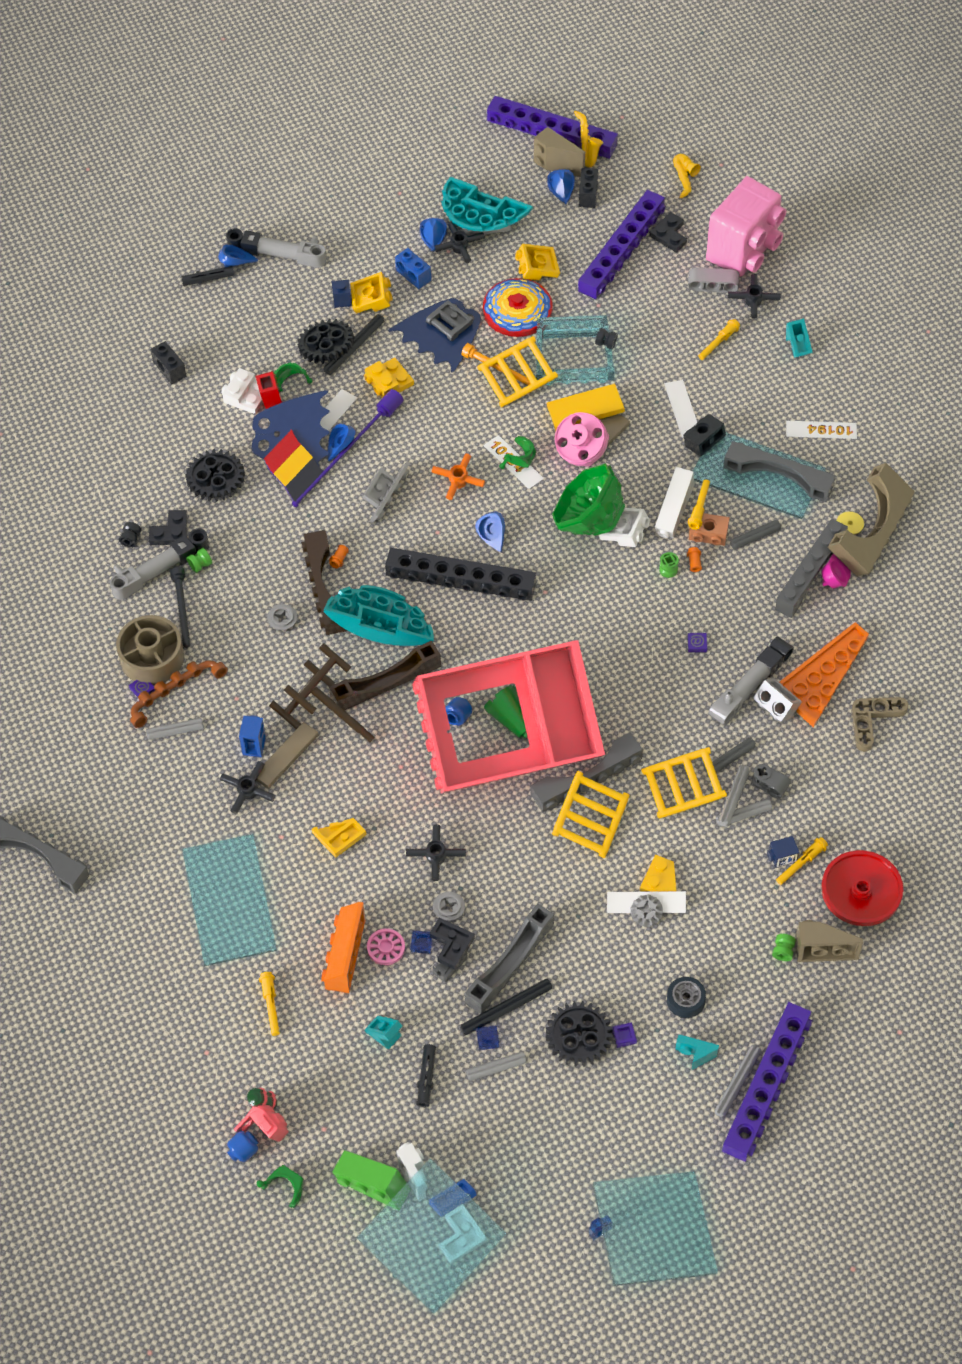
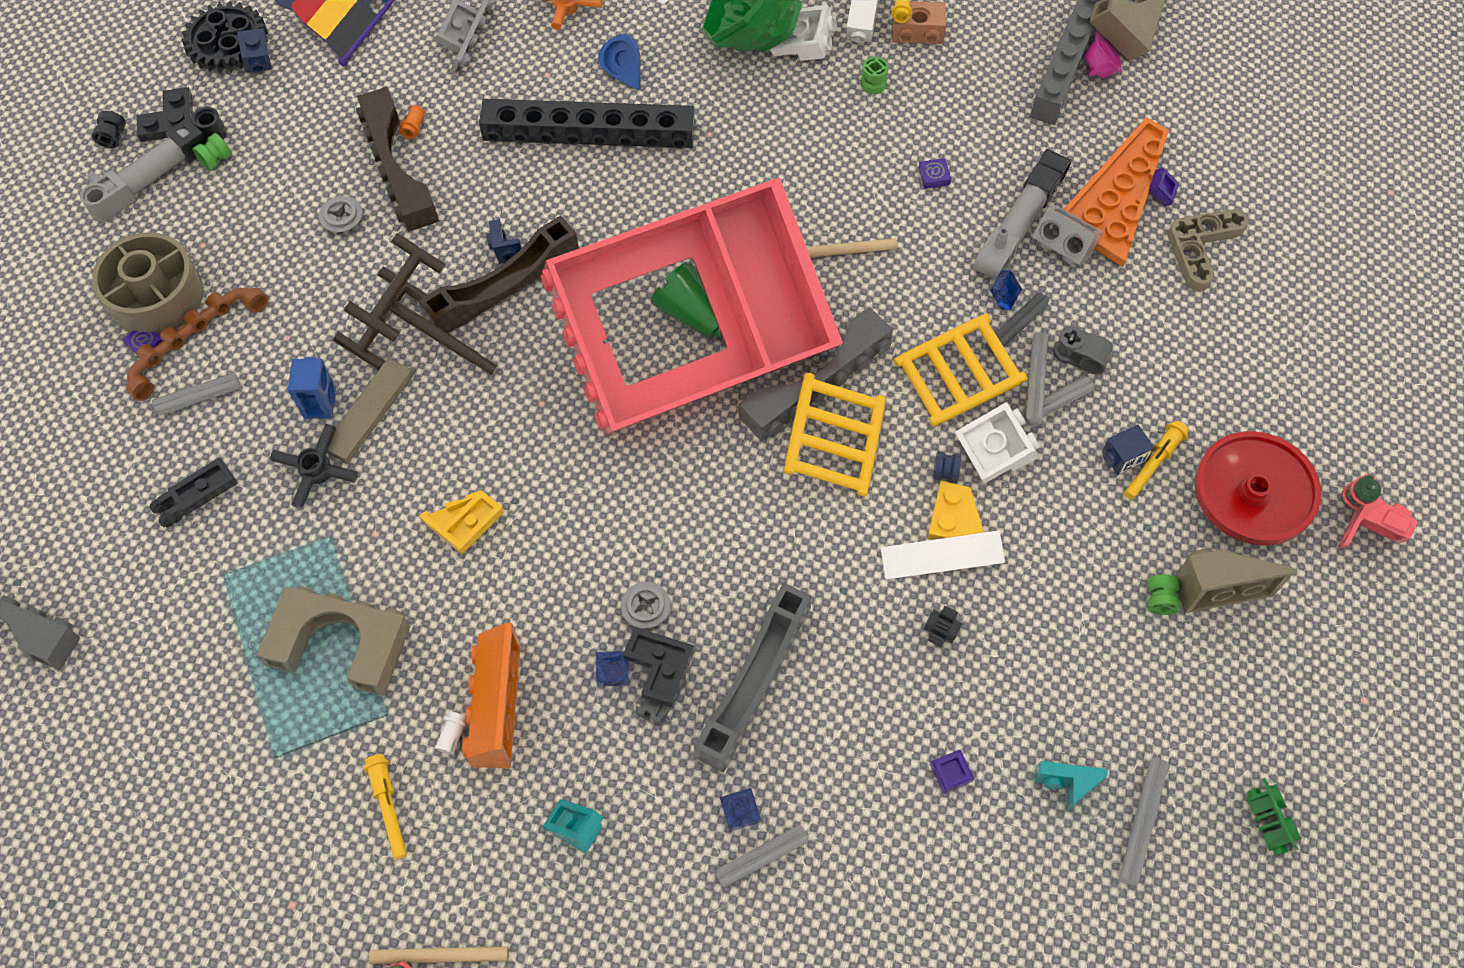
camera: 10 degrees left, 5 degrees up
black piece [170,567,190,648] -> none
teal brick [324,585,434,646] -> none
bright pink wheel [367,929,405,965] -> none
black bar [406,824,466,881] -> none
black pin [416,1044,436,1108] -> none
blue head [445,697,472,725] -> none
black axle [460,979,552,1035] -> none
black gear [546,1001,613,1067] -> none
light grey gear [630,894,663,927] -> none
wheel [667,976,706,1018] -> none
orange pin [687,547,702,572] -> none
dark purple brick [722,1002,813,1162] -> none
dark grey axle [730,520,781,549] -> none
none -> black hinge [149,458,238,528]
none -> dark blue bracket [237,28,272,73]
none -> dark tan arch [256,586,410,696]
none -> tan piece [369,946,509,964]
none -> white pin [434,711,468,755]
none -> dark blue bracket [486,219,523,264]
none -> tan piece [807,238,897,258]
none -> black gear [923,606,962,647]
none -> dark blue wheel [933,451,961,483]
none -> white plate [955,402,1040,483]
none -> clear blue plate [990,270,1022,310]
none -> dark purple tile [1149,167,1179,207]
none -> green hinge [1246,778,1301,856]
none -> coral piece [1338,474,1418,549]

